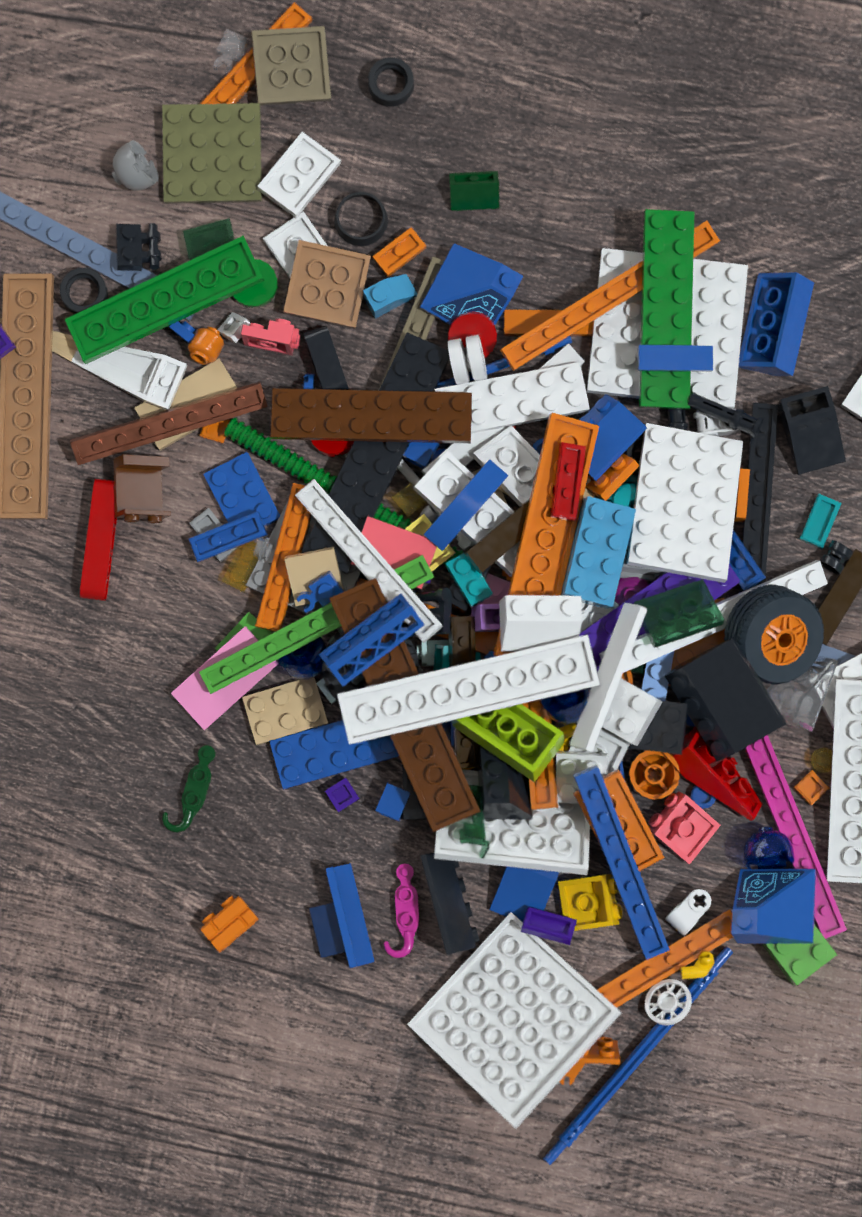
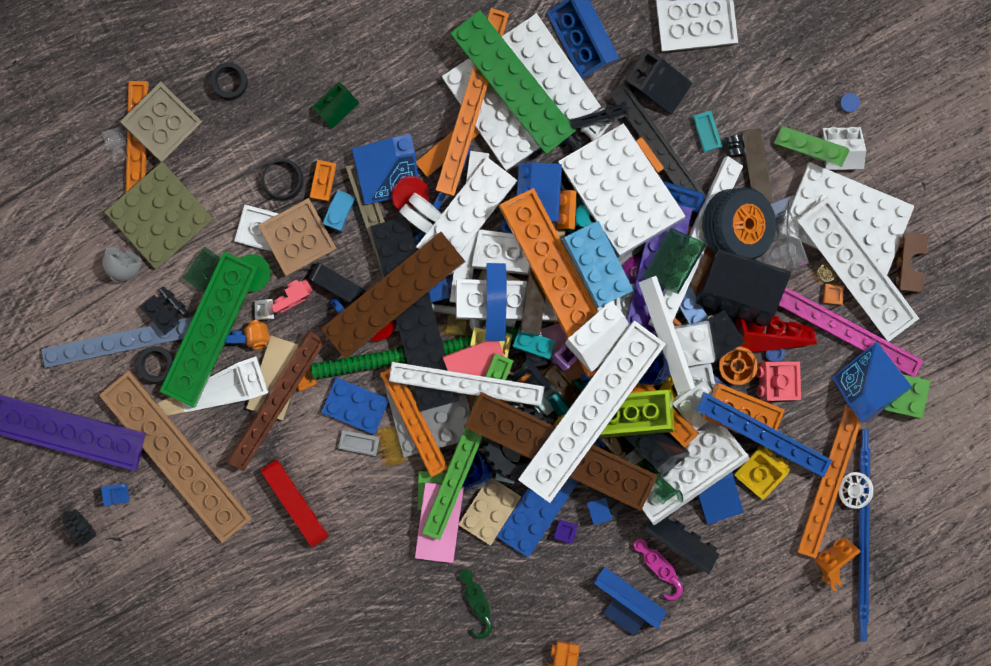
camera: 40 degrees left, 5 degrees up
reddish brown panel [113,454,171,523] -> none
blue tile [189,511,268,562] -> none
clear plate [253,537,273,561] -> none
white plate [257,132,341,218] -> none
tan tile [284,547,344,606] -> none
blue plate [296,571,344,613] -> none
blue fence [319,593,425,686] -> none
white plate [407,912,621,1128] -> none
dark purple tile [521,907,577,945] -> none
red tile [550,442,586,521] -> none
blue tile [638,345,713,372] -> none
white piece [665,889,711,936] -> none
yellow arm [680,951,714,979] -> none
clear blue cylinder [743,827,795,869] -> none

